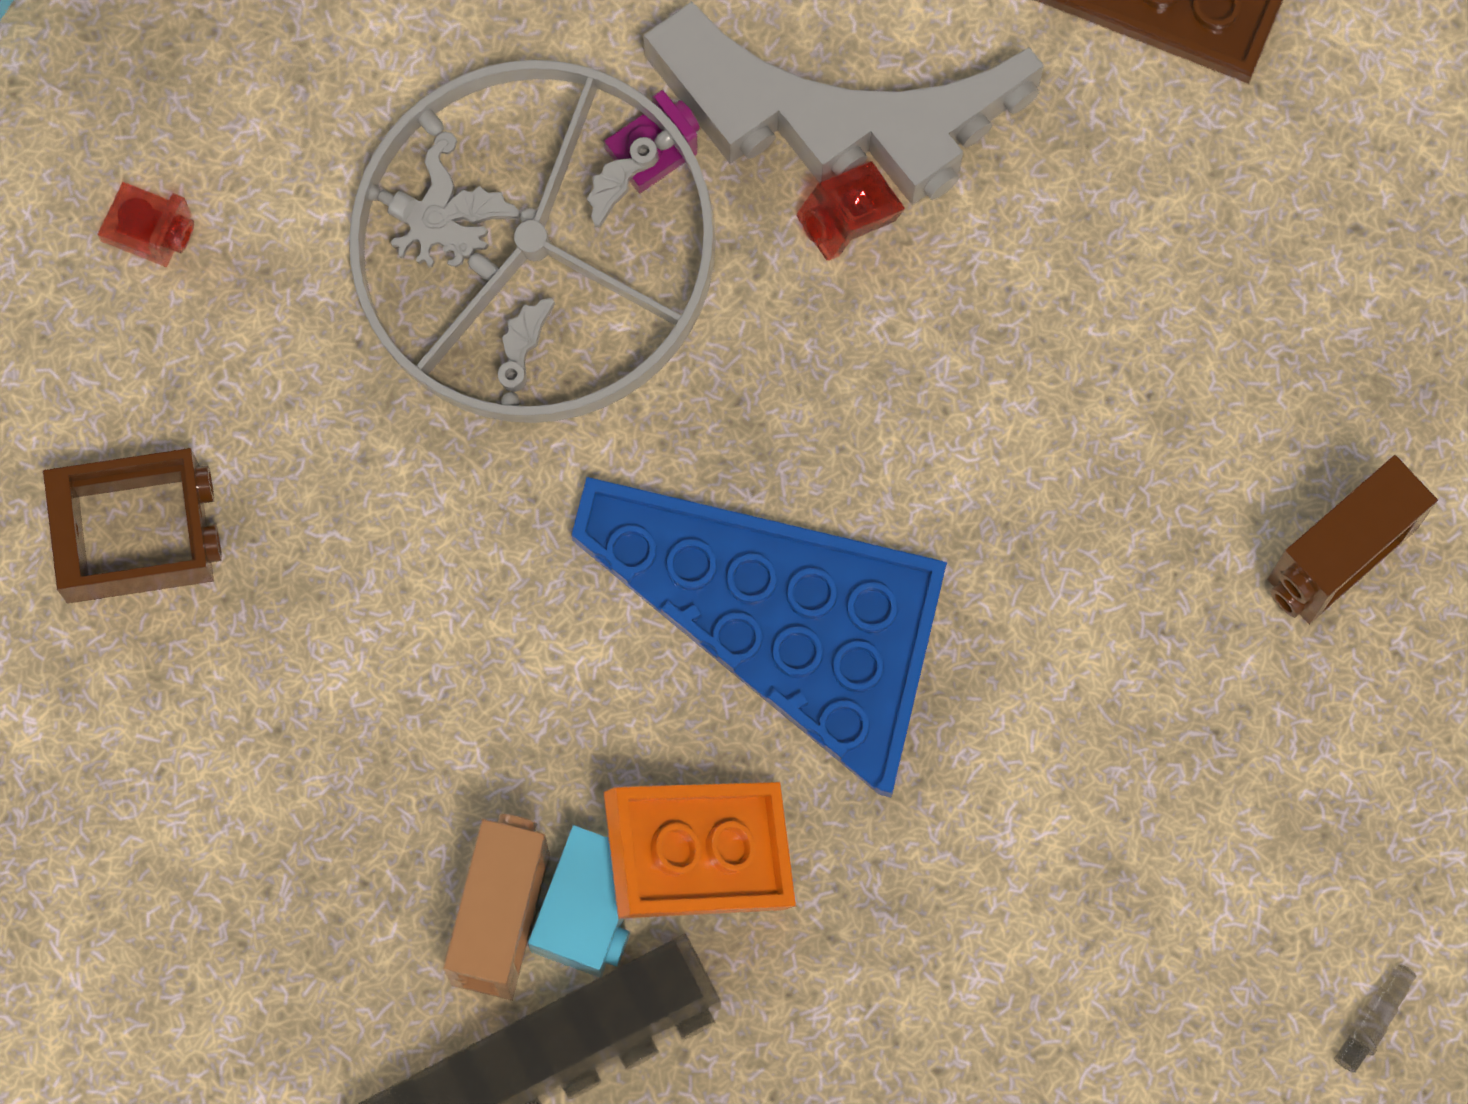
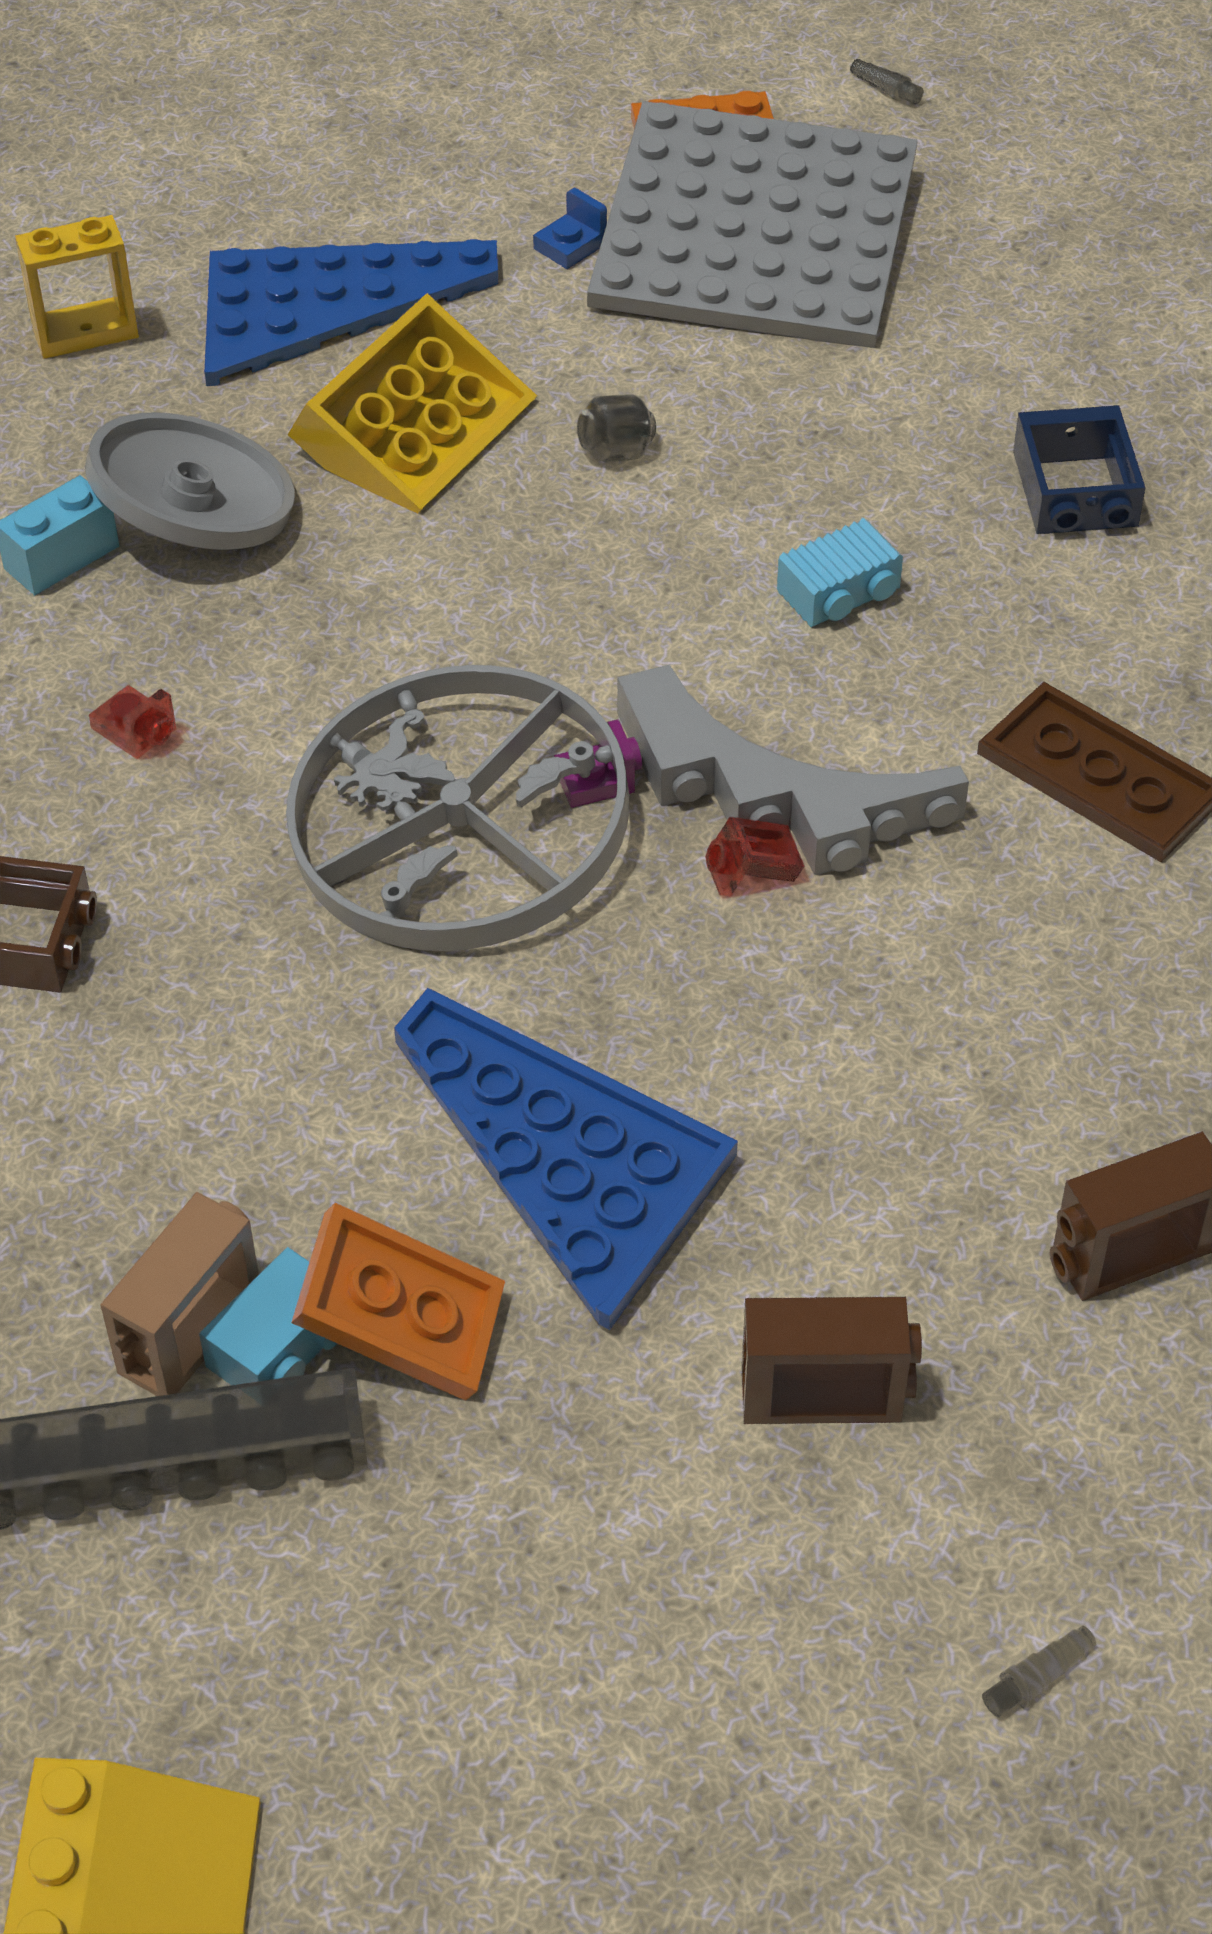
camera: 20 degrees right, 25 degrees down
none -> reddish brown window [741,1297,922,1424]

